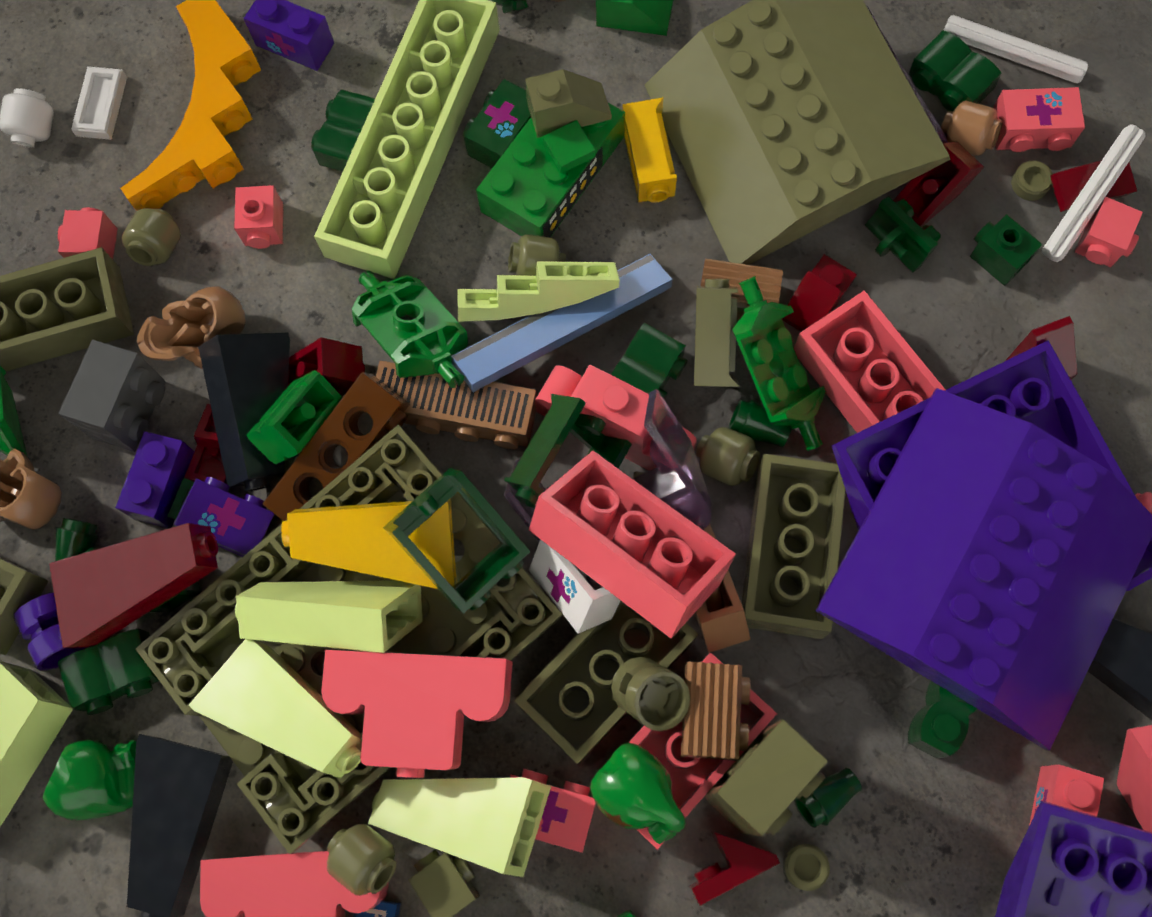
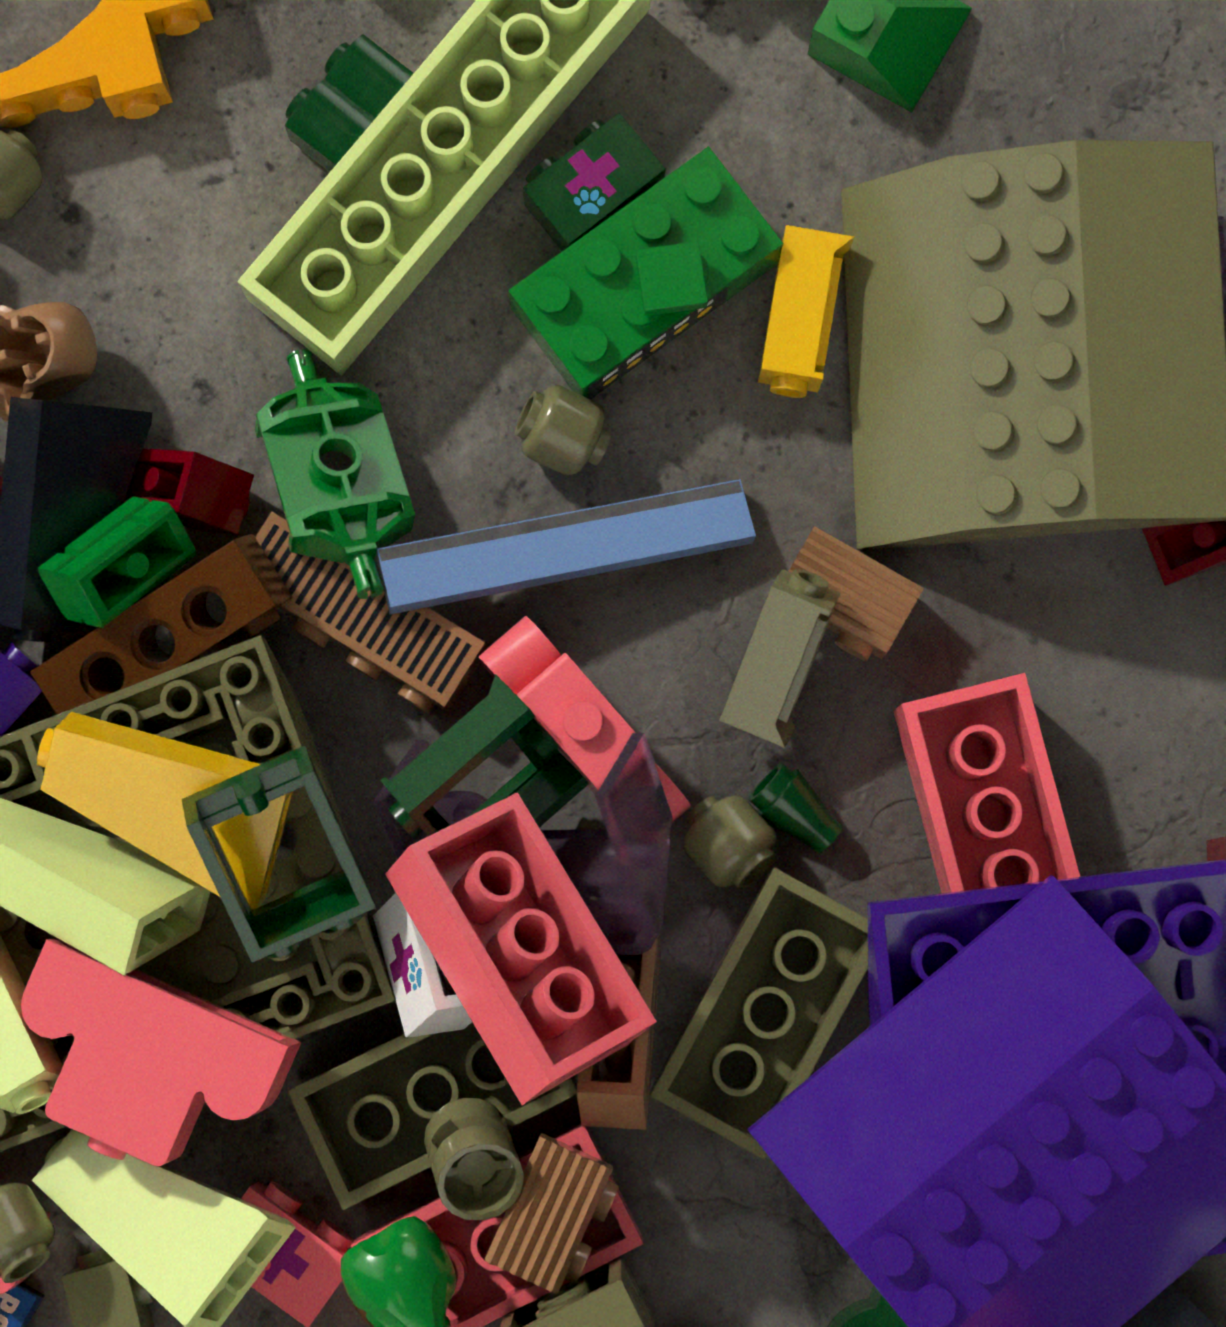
camera: 15 degrees right, 10 degrees up
coral brick [234,185,283,249] -> none
yellowish green slope [457,261,620,322] -> none
olive slope [525,69,612,138] -> none
dark green brick [611,323,688,403] -> none
green plate [732,276,826,450] -> none
dark red slope [782,254,857,332] -> none
dark green hips [865,196,941,272] -> none

